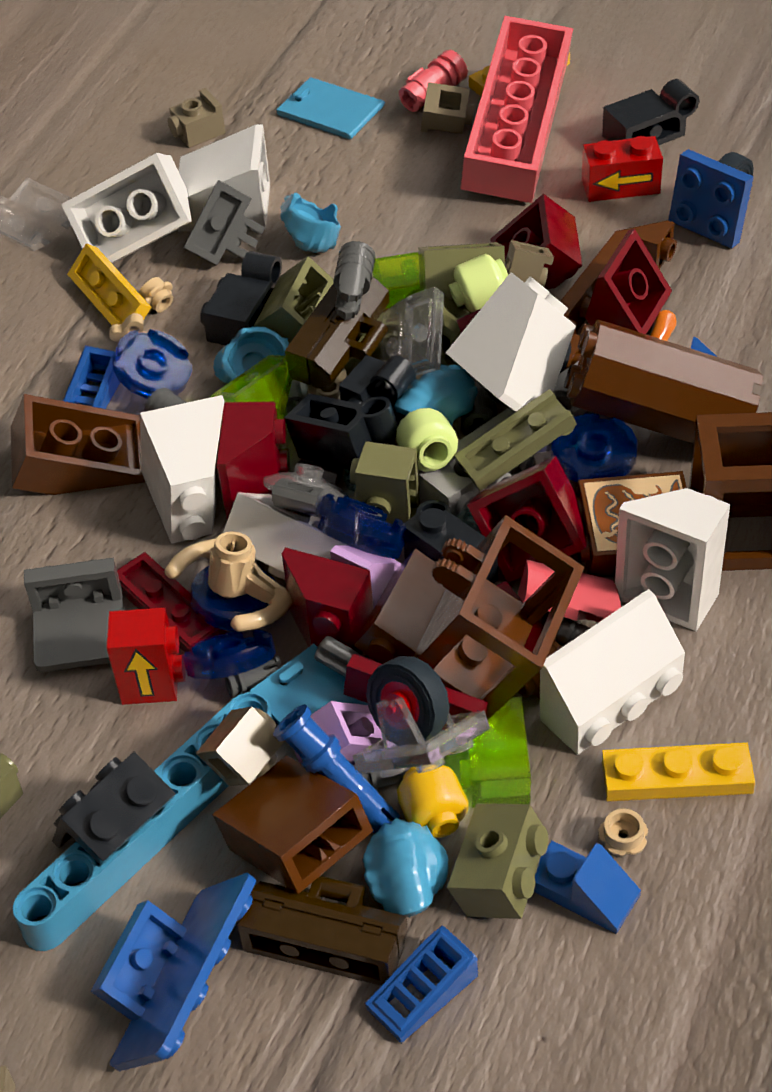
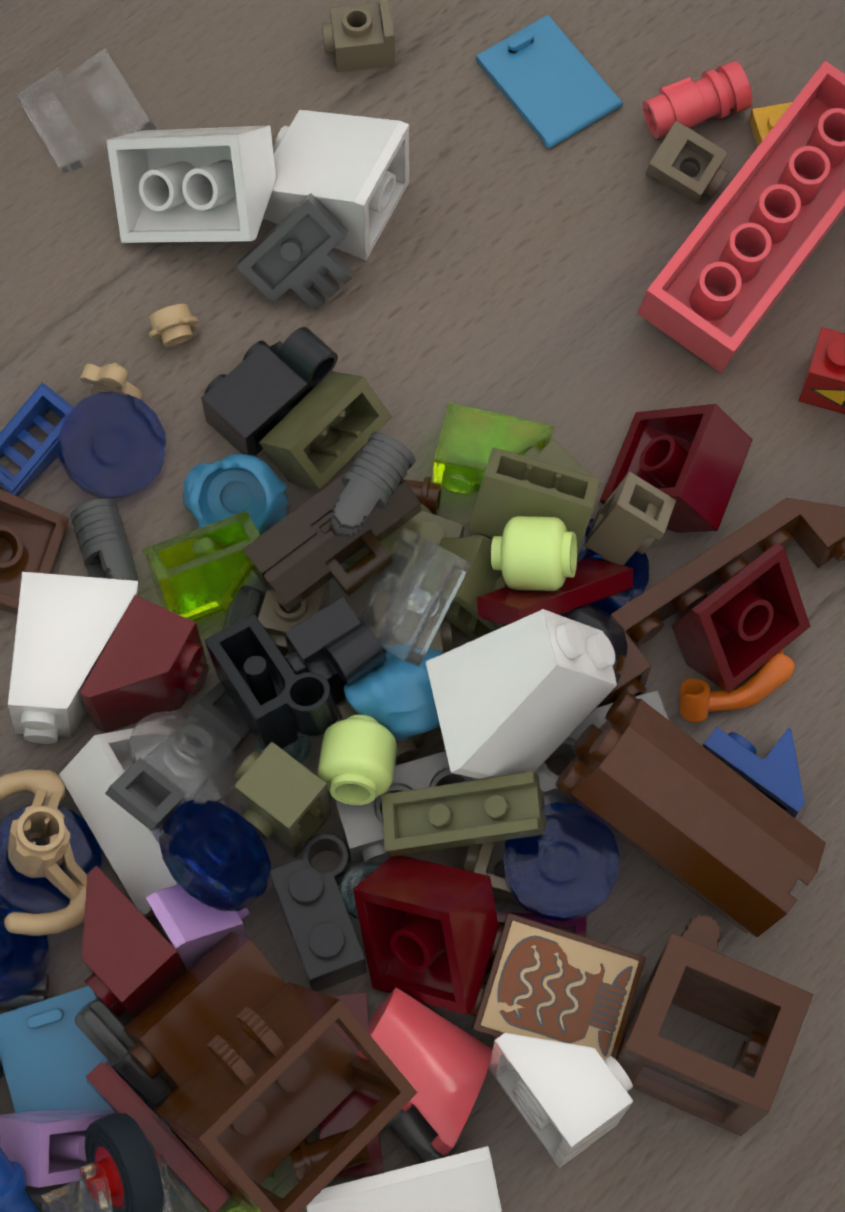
camera: 20 degrees right, 20 degrees up
yellow plate [67,243,151,325] -> none
dark azure hair [280,193,341,253] -> none

